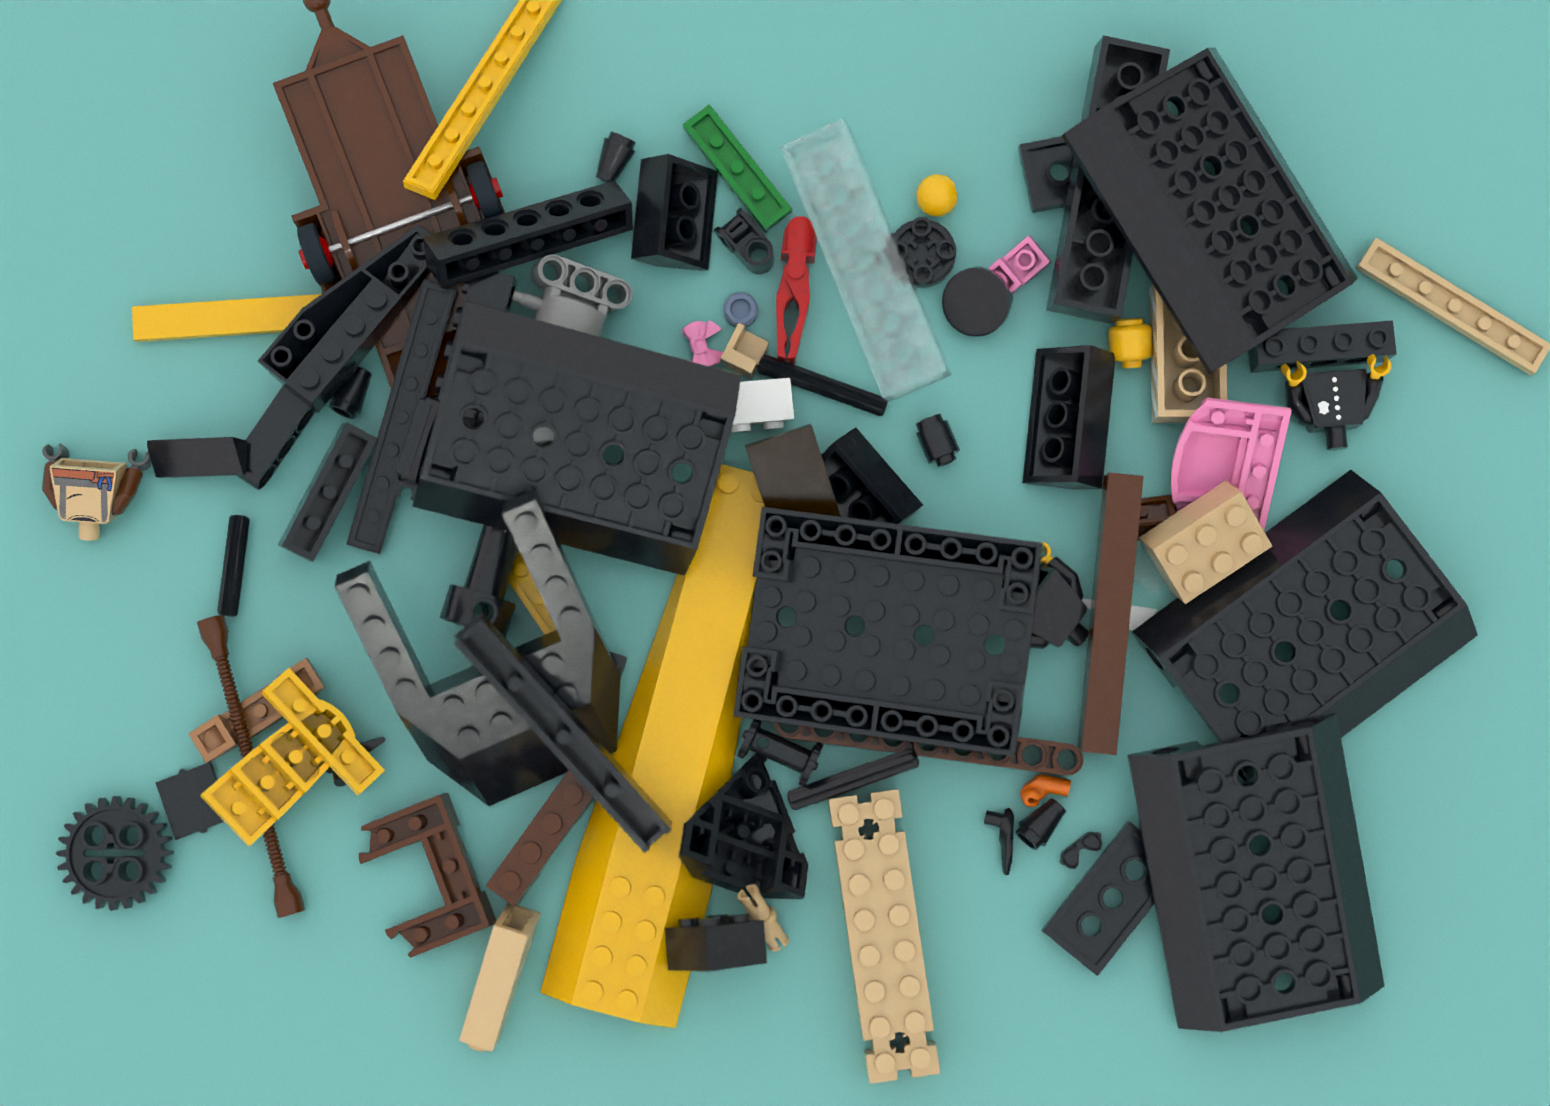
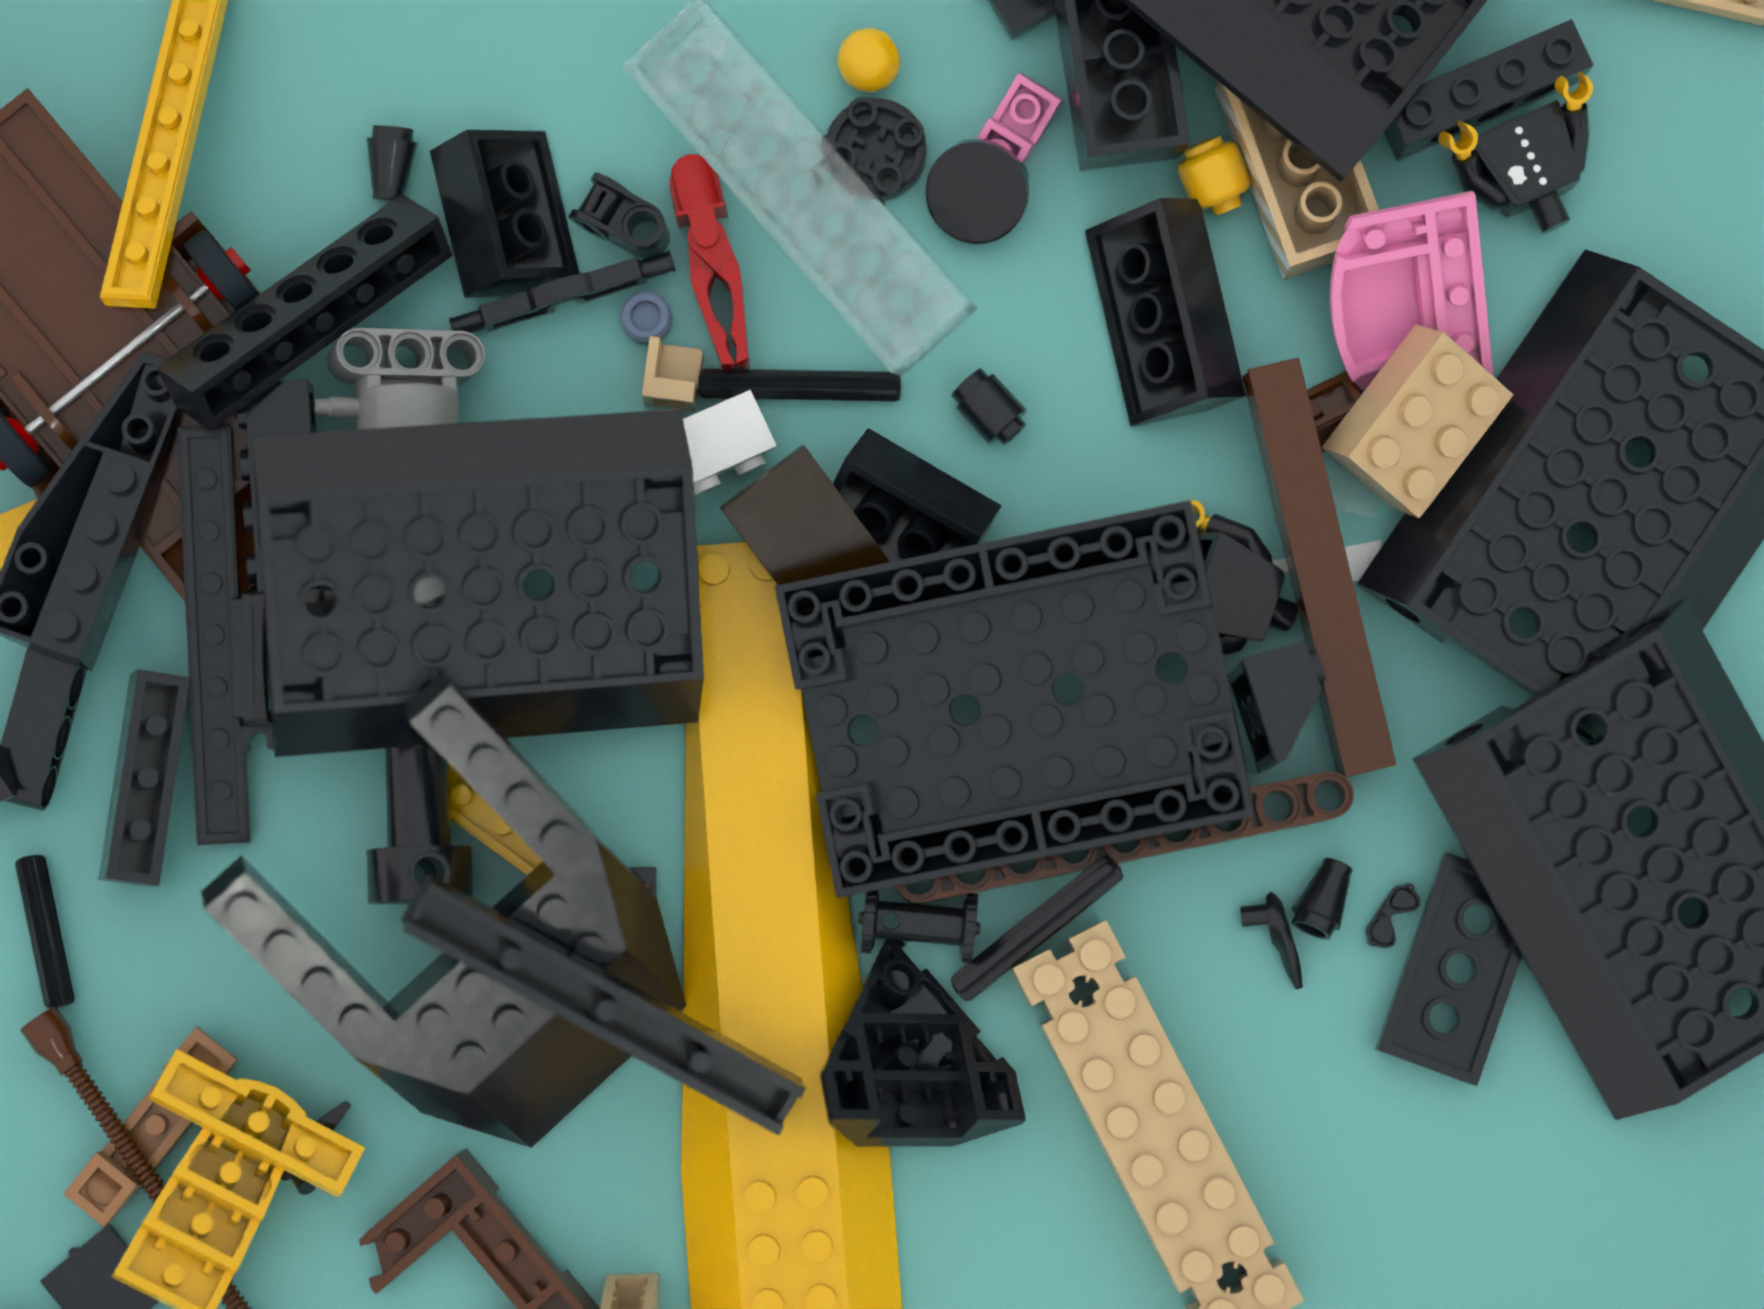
camera: 20 degrees left, 0 degrees up
black cone [329,366,372,419] -> none
reddish brown arch [486,770,595,906] -> none
black brick [665,914,767,972] -> none
green plate [682,104,792,233] -> none
bright pink piece [682,321,723,366] -> none
tan pin [737,884,789,952] -> none
orange arm [1020,774,1071,807] -> none
none -> black piece [449,250,676,333]
none -> black slope [1227,640,1325,773]

